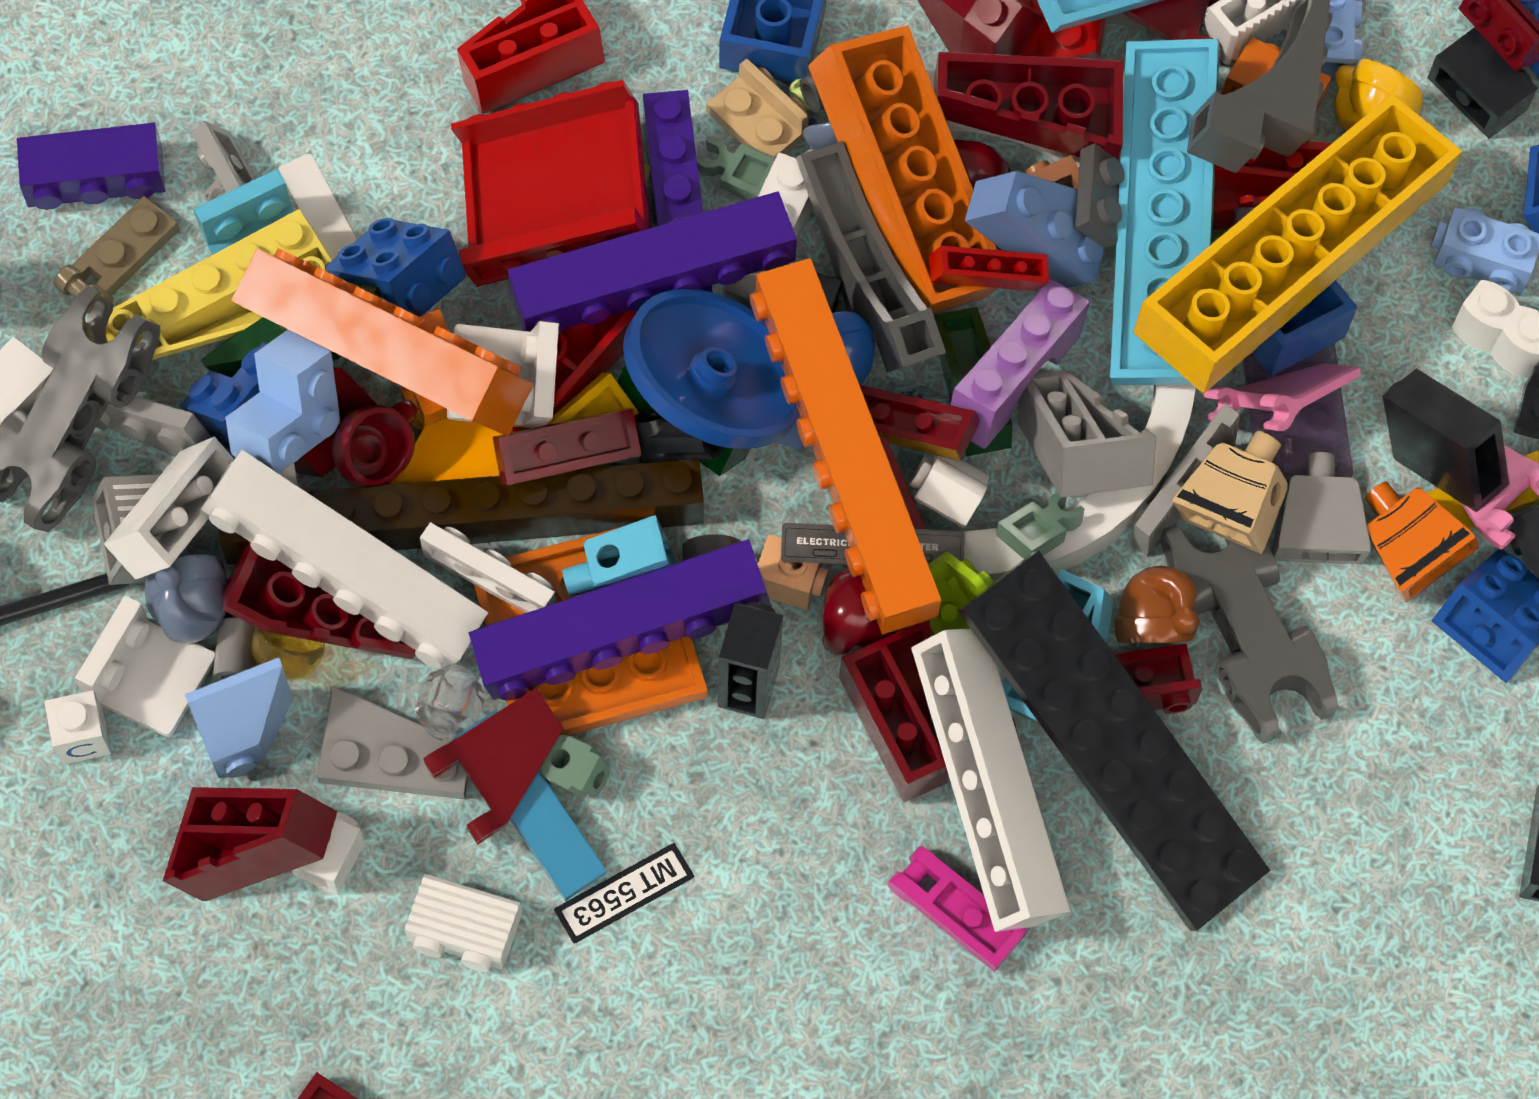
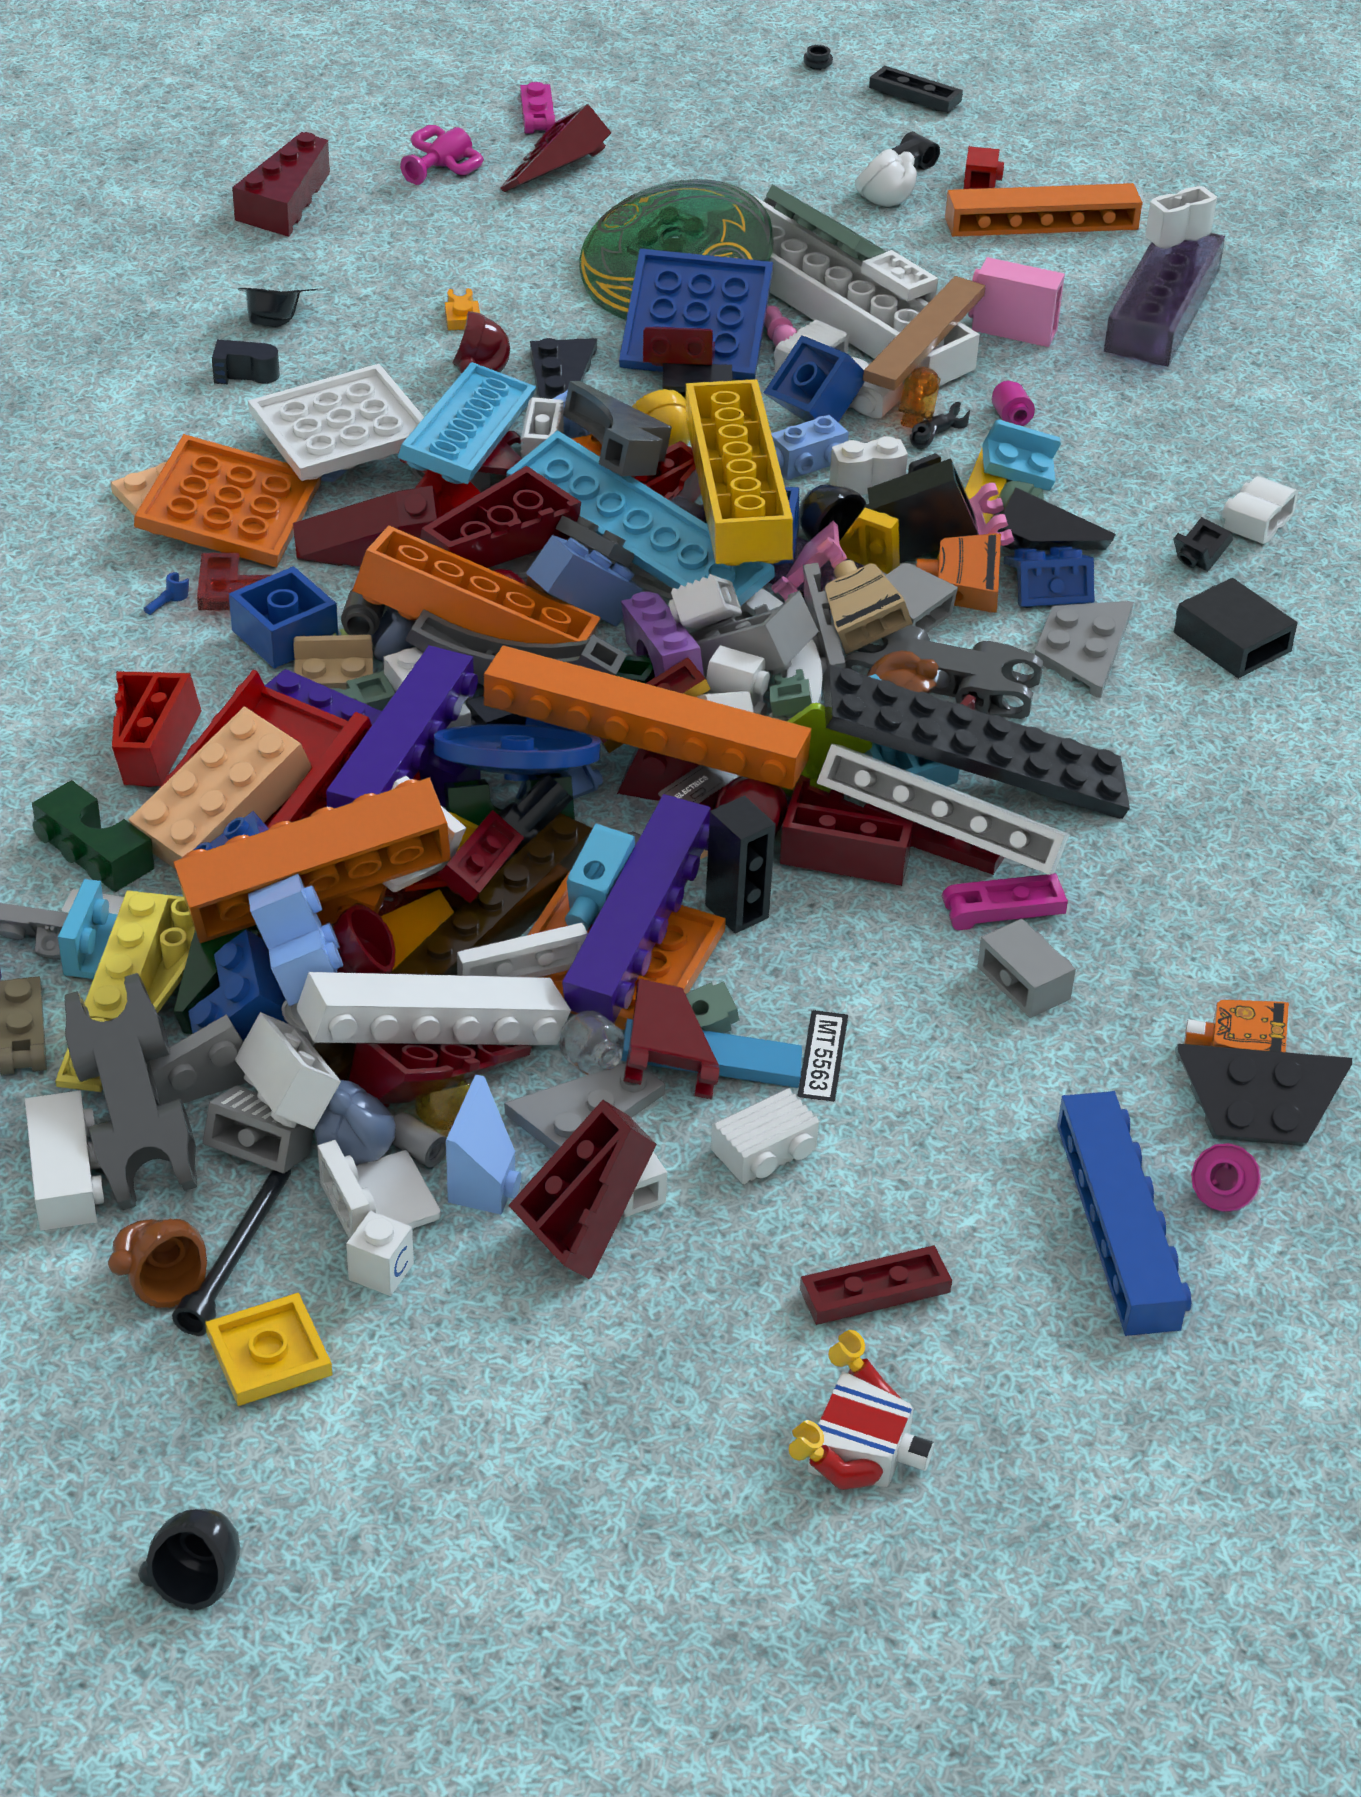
camera: 50 degrees left, 25 degrees down
red piece [929,245,1049,291] -> none
none -> dark green arch [32,780,155,892]
none -> light nougat brick [128,706,312,869]
none -> white brick [669,574,742,630]
none -> white brick [706,645,770,716]
none -> black piece [799,485,866,541]
none -> yellow wing [839,508,900,574]
none -> light grey brick [977,918,1076,1018]
none -> light grey wing [1035,601,1134,698]

